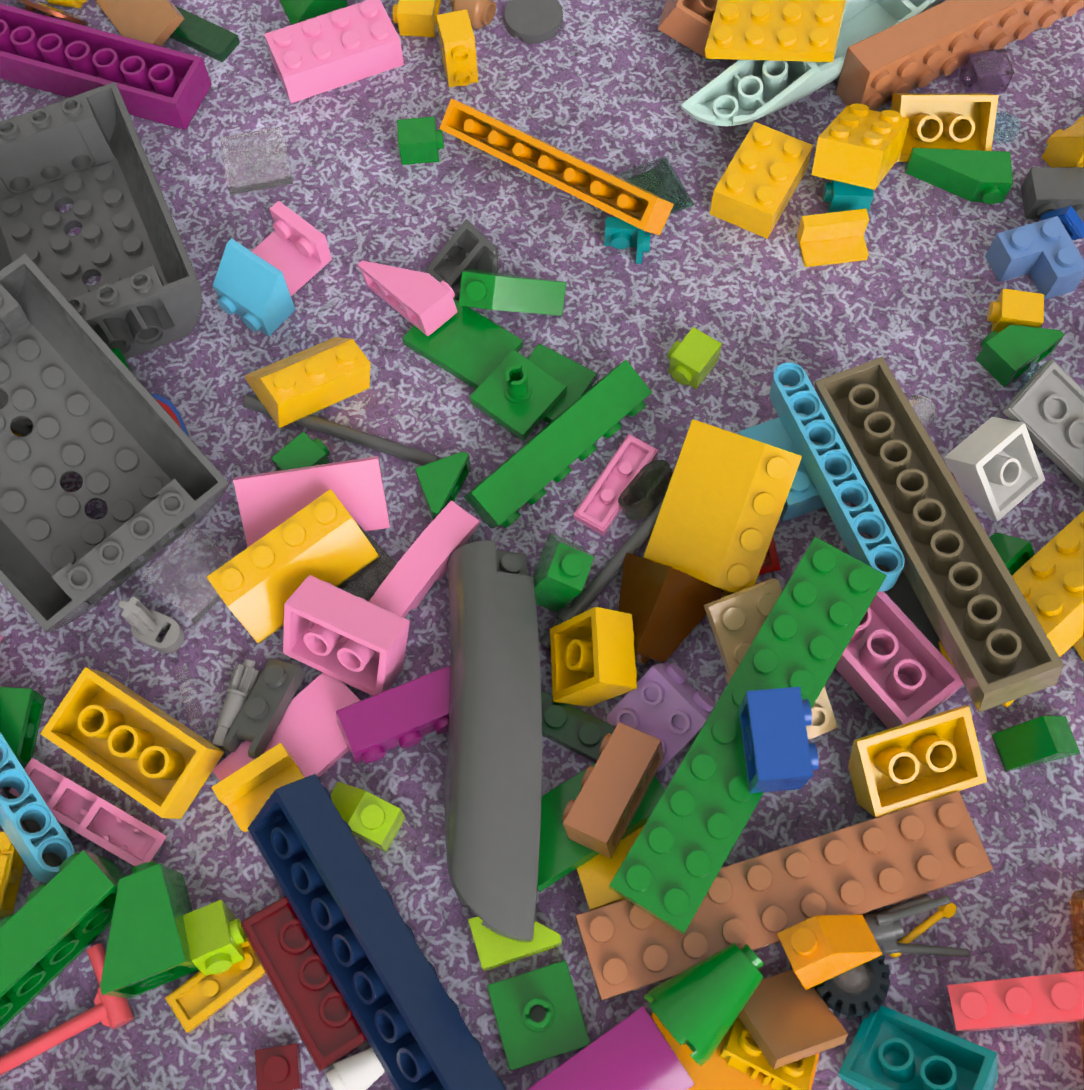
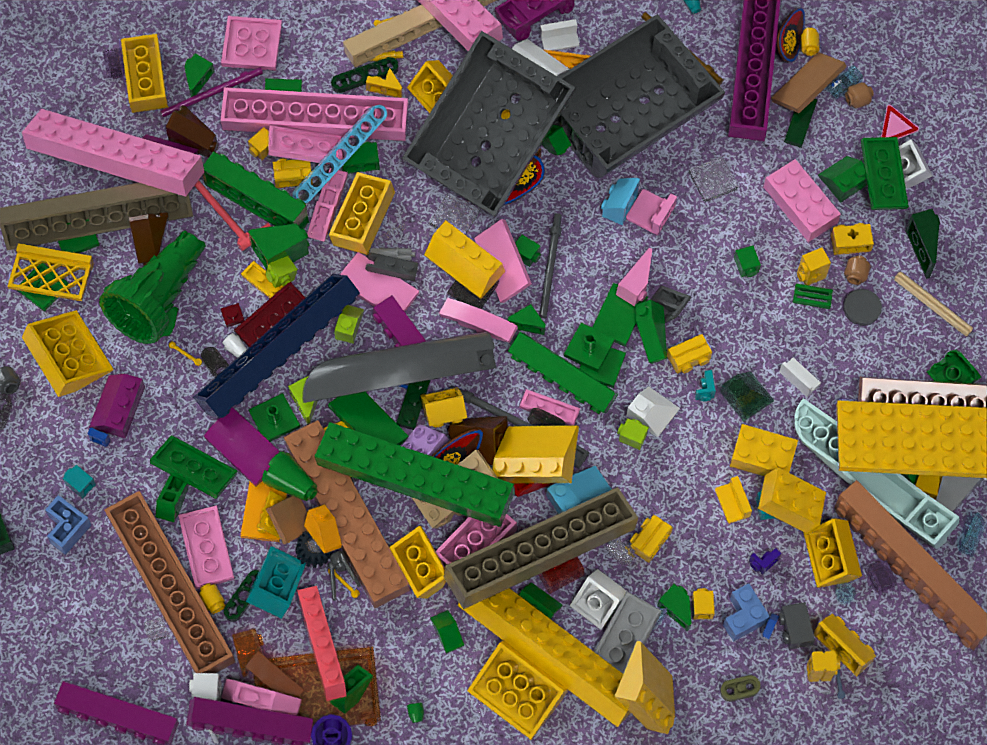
camera: 75 degrees right, 0 degrees up
light grey piece [118,596,185,653] -> none
yellow panel [211,742,305,833] -> none
yellow slope [245,337,371,428] -> none
bright pink brick [283,575,410,696] -> none
light orange brick [439,98,674,235] -> none
green slope [533,533,594,612] -> none
nougat brick [562,722,664,859] -> none
blue brick [738,687,819,793] -> none
medium azure beam [769,362,905,592] -> none
green slope [905,148,1013,204] -> none
none -> shield [432,428,483,465]
none -> white slope [626,387,680,438]
none -> yellow brick [630,515,673,563]
none -> yellow brick [667,334,712,374]
none -> dark purple bracket [749,548,782,575]
none -> white panel [779,358,821,397]
none -> green tile [793,284,833,309]

